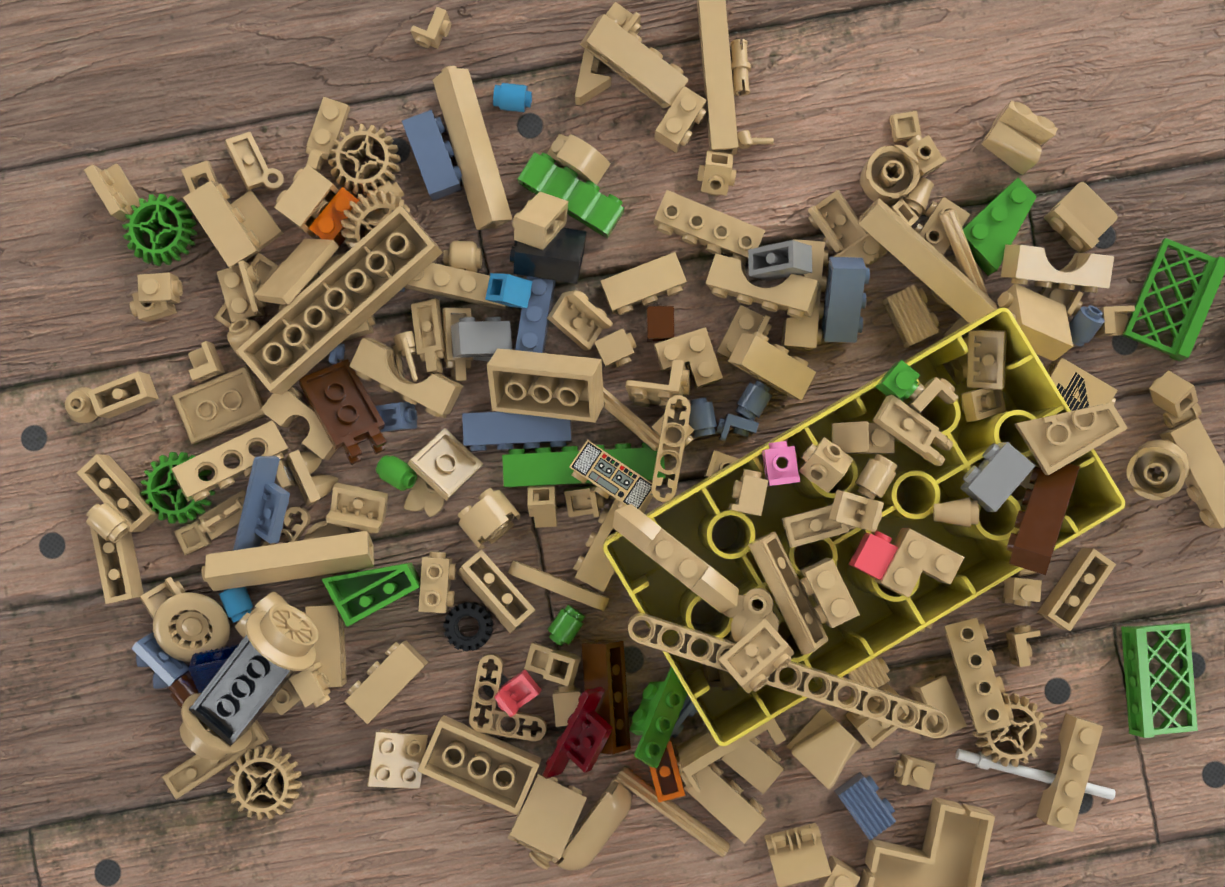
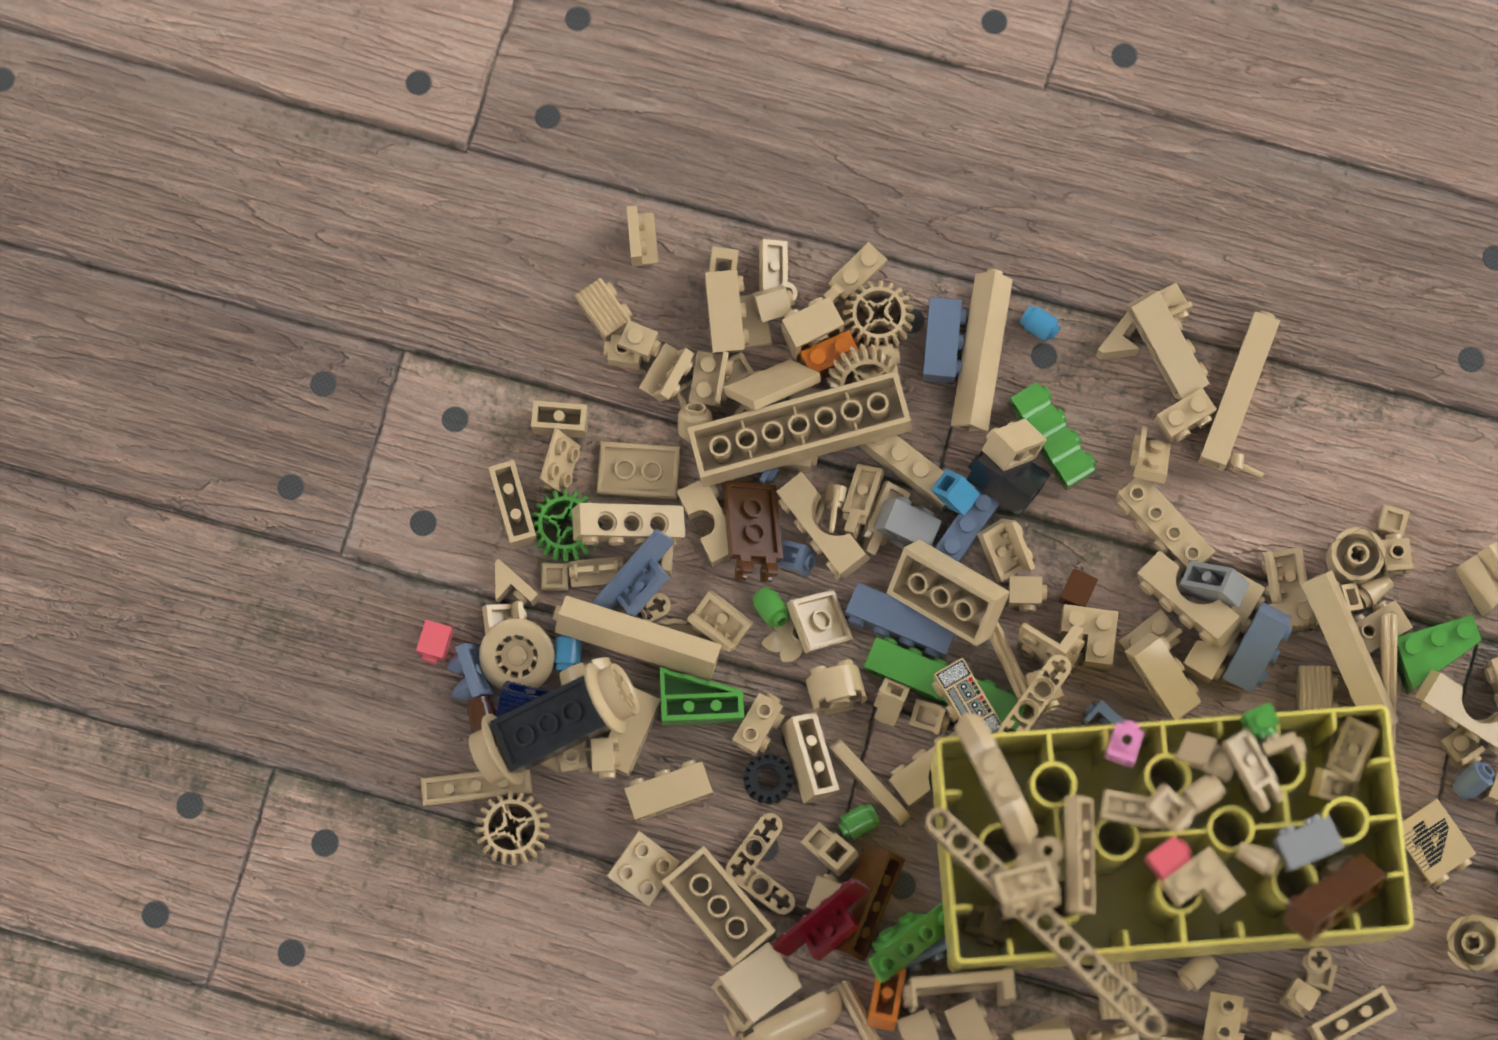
camera: 25 degrees right, 10 degrees down
tan cone [65,387,98,423] -> none
tan brick [86,503,130,543] -> none
tan brick [90,527,144,604] -> none
bright green gear [122,194,198,266] -> none
tan panel [188,341,225,383] -> none
tan tile [286,450,338,507] -> none
tan bracket [410,7,451,49] -> none
tan head [443,241,482,273] -> none
coral bracket [494,670,542,717] -> none
tan brick [547,134,611,185] -> none
tan brick [600,252,687,316] -> none
sand blue brick [689,397,717,438] -> none
tan brick [697,151,736,196] -> none
tan brick [729,469,768,516] -> none
tan pin [731,39,751,96] -> none
sand blue brick [735,381,772,421] -> none
tan brick [799,437,853,493] -> none
tan brick [800,558,860,628] -> none
tan brick [997,283,1073,361] -> none
tan wing [1014,403,1128,475] -> none
none -> coral brick [416,620,454,664]
none -> tan slope [495,558,540,607]
none -> tan hinge [540,428,580,495]
none -> tan brick [575,278,633,342]
none -> tan bracket [639,343,694,402]
none -> tan brick [752,285,795,322]
none -> tan bracket [1130,426,1171,484]

